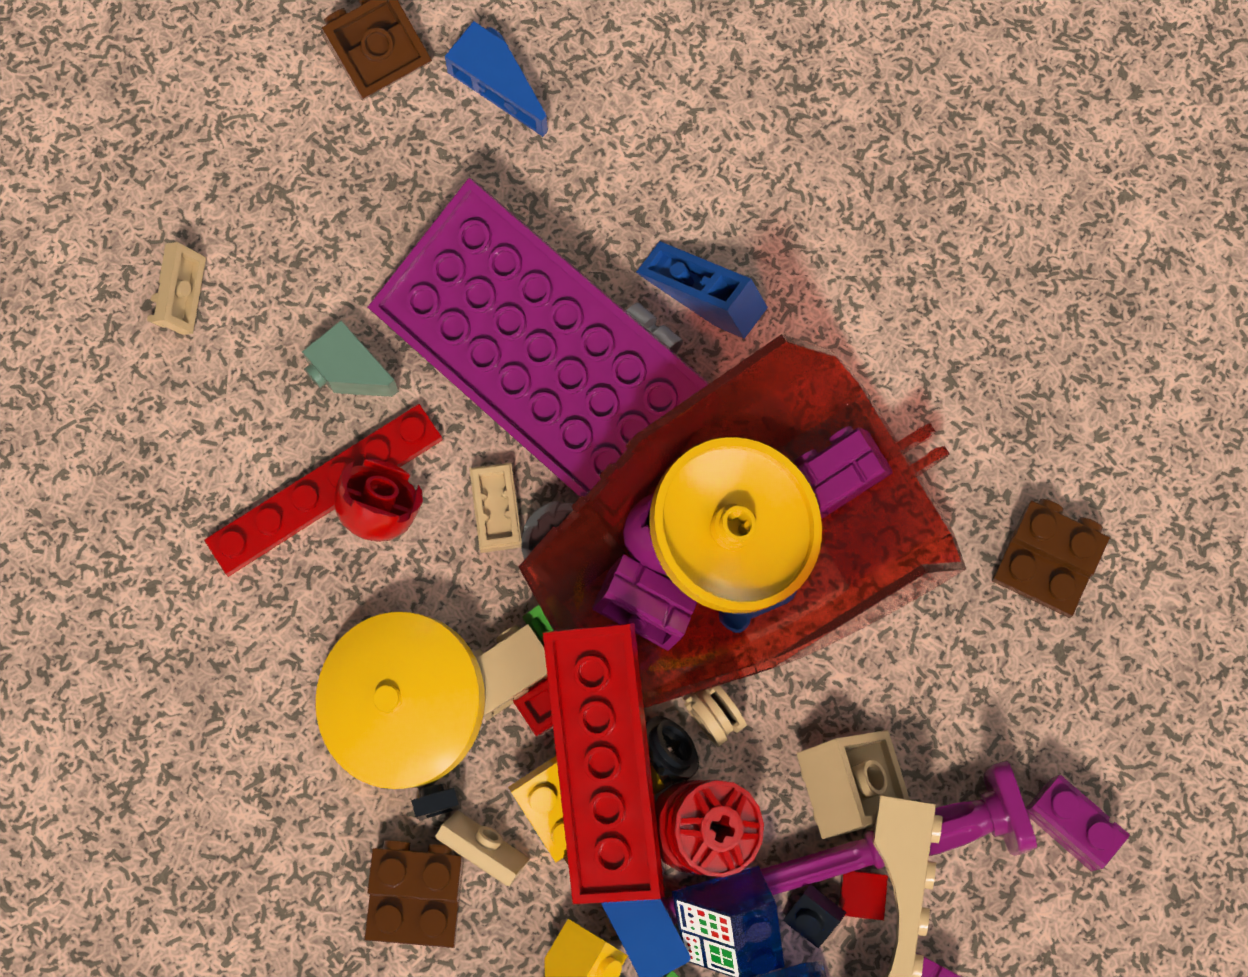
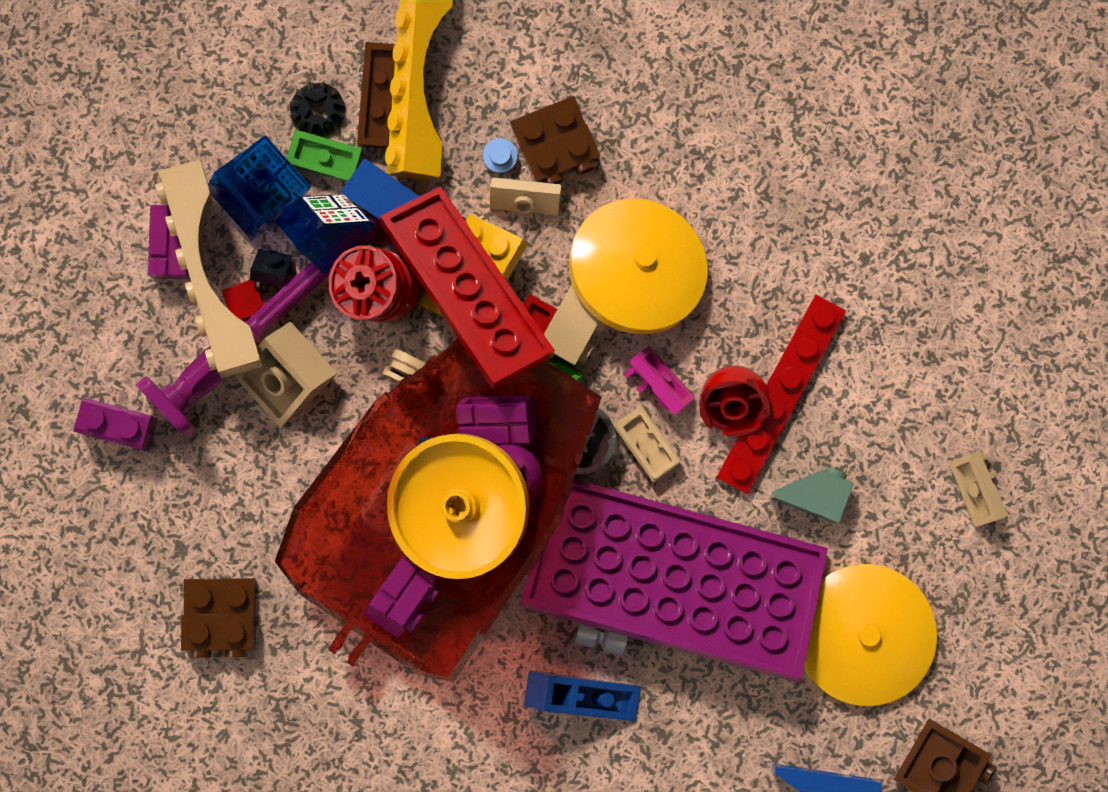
camera: 150 degrees right, 10 degrees up
black plate [411,783,462,821] -> none
black gear [646,716,699,783] -> none
none -> light blue plate [483,138,518,173]
none -> dark pink plate [624,346,695,416]
none -> yellow dish [804,564,937,706]

